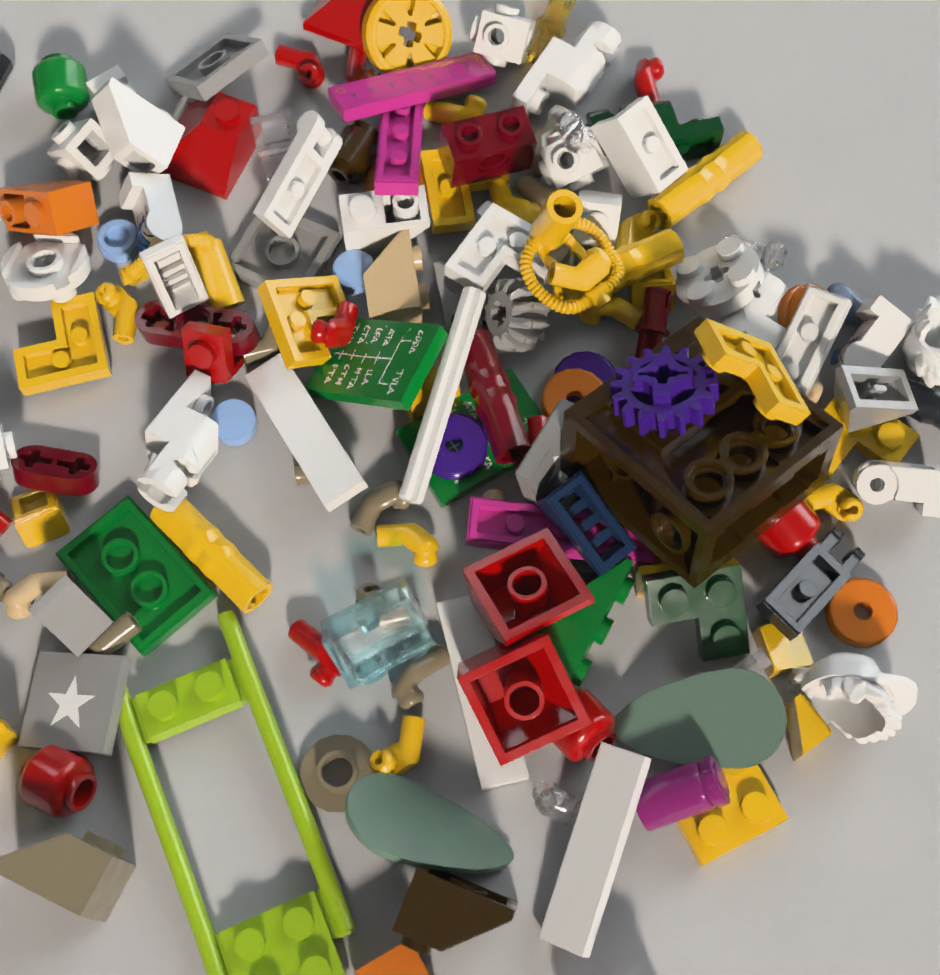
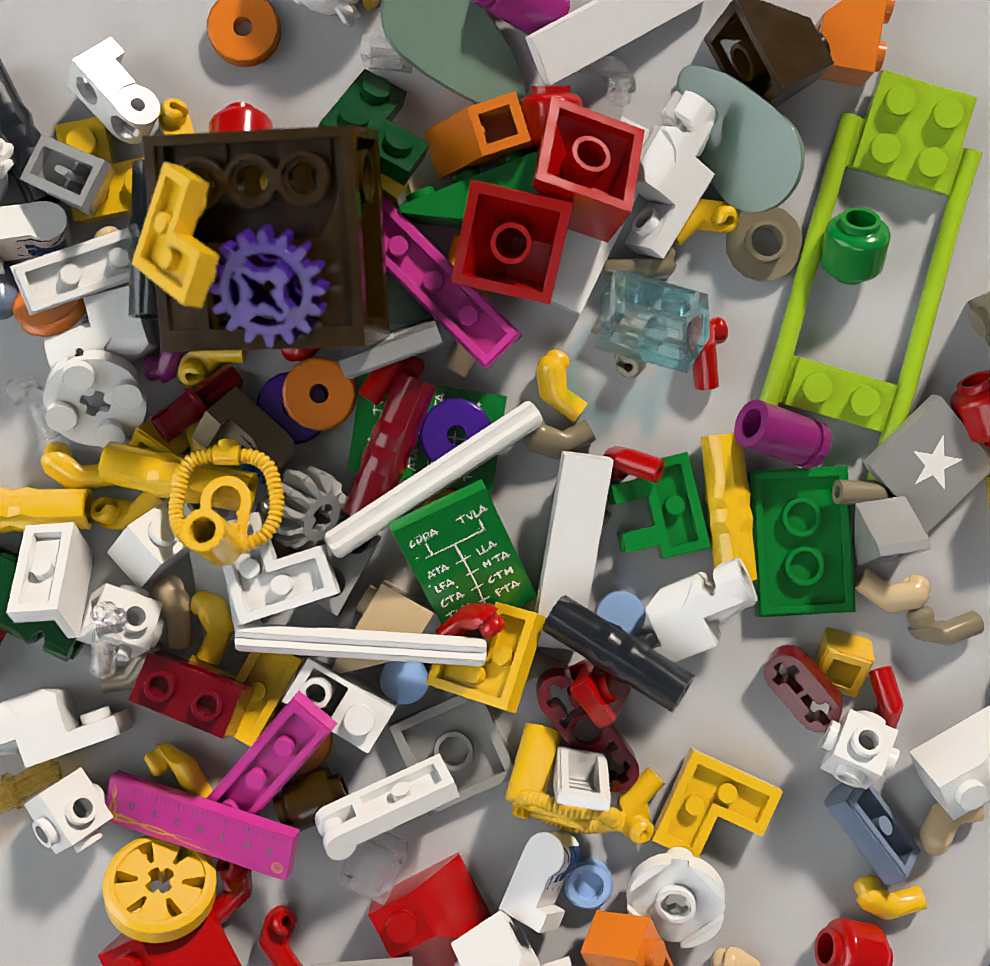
camera: 135 degrees left, 20 degrees up
dark blue slope [536,471,637,576] -> none
yellow arm [547,247,611,292] -> none
yellow slope [752,623,814,678] -> none
hinge [755,526,866,641] -> none
none -> yellow arm [40,441,113,489]
none -> dark tan leg [192,386,295,484]
none -> white axle [234,623,487,666]
none -> orange slope [424,91,532,180]
none -> black axle [542,595,695,713]
none -> red arm [603,446,665,483]
none -> green plate [607,452,711,559]
none -> white plate [624,91,719,259]
none -> magenta piece [734,399,832,469]
none -> green head [820,208,891,285]

